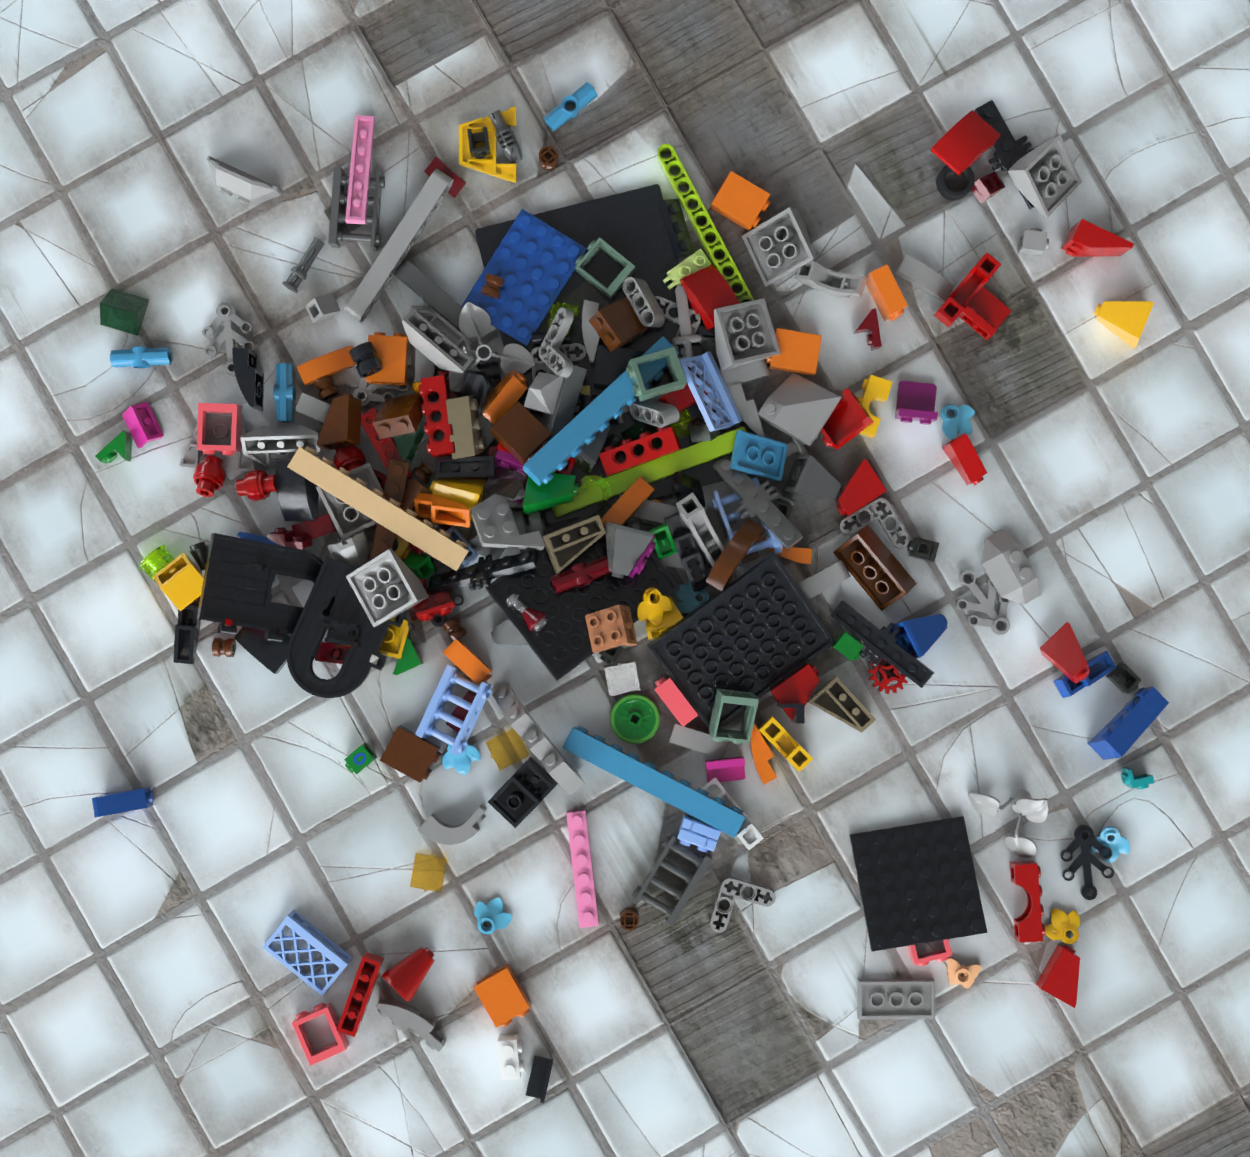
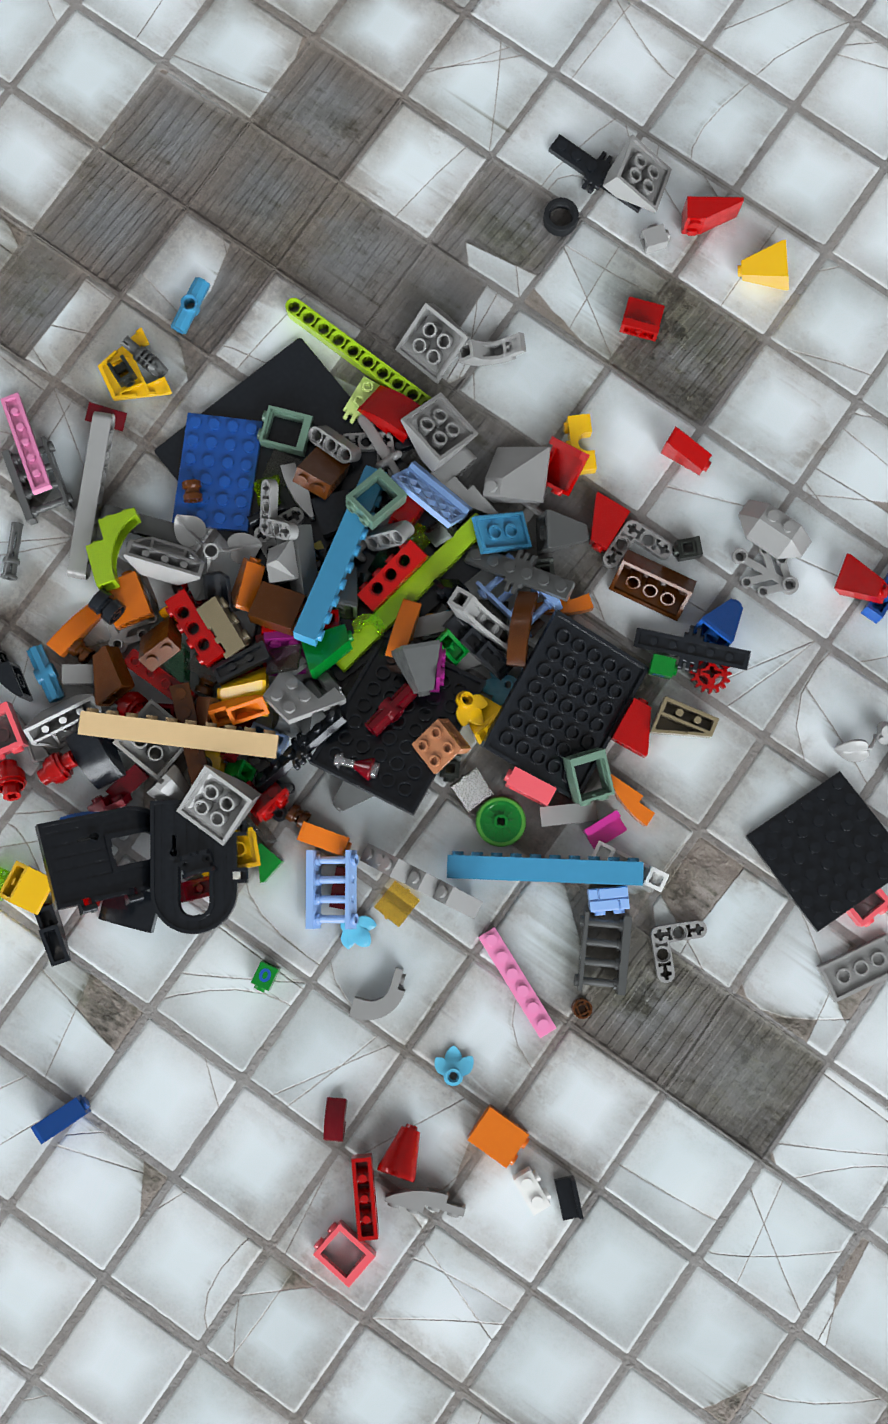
camera: 20 degrees left, 5 degrees down
pearl dark grey cone [189,541,209,571] -> none
reddish brown wheel [212,637,236,657] -> none
light blue fence [263,909,353,996] -> none
light grey brick [305,294,341,324] -> none
reddish brown brick [379,725,441,783] -> none
clear yellow piece [410,853,447,892] -> none
black piece [476,352,502,386] -> none
black slope [488,756,558,828] -> none
reddish brown wheel [539,146,558,170] -> none
dark tan wedge [542,515,606,575] -> none
black plate [660,199,694,258] -> none
orange brick [710,171,771,231] -> none
yellow arch [758,715,813,772] -> none
orange brick [766,328,822,376] -> none
black panel [777,701,805,724] -> none
light grey beam [796,559,851,600] -> none
dark red slope [854,308,882,351] -> none
orange brick [866,264,908,321] -> none
light grey slope [895,254,953,302] -> none
magenta bracket [895,381,938,425] -> none
red slope [930,110,1001,175] -> none
red arch [933,252,1002,327] -> none
medium azure plate [941,404,975,440] -> none
dark red slope [971,172,1005,203] -> none
none -> lime arch [85,507,141,591]
none -> dark red slope [323,1097,348,1142]

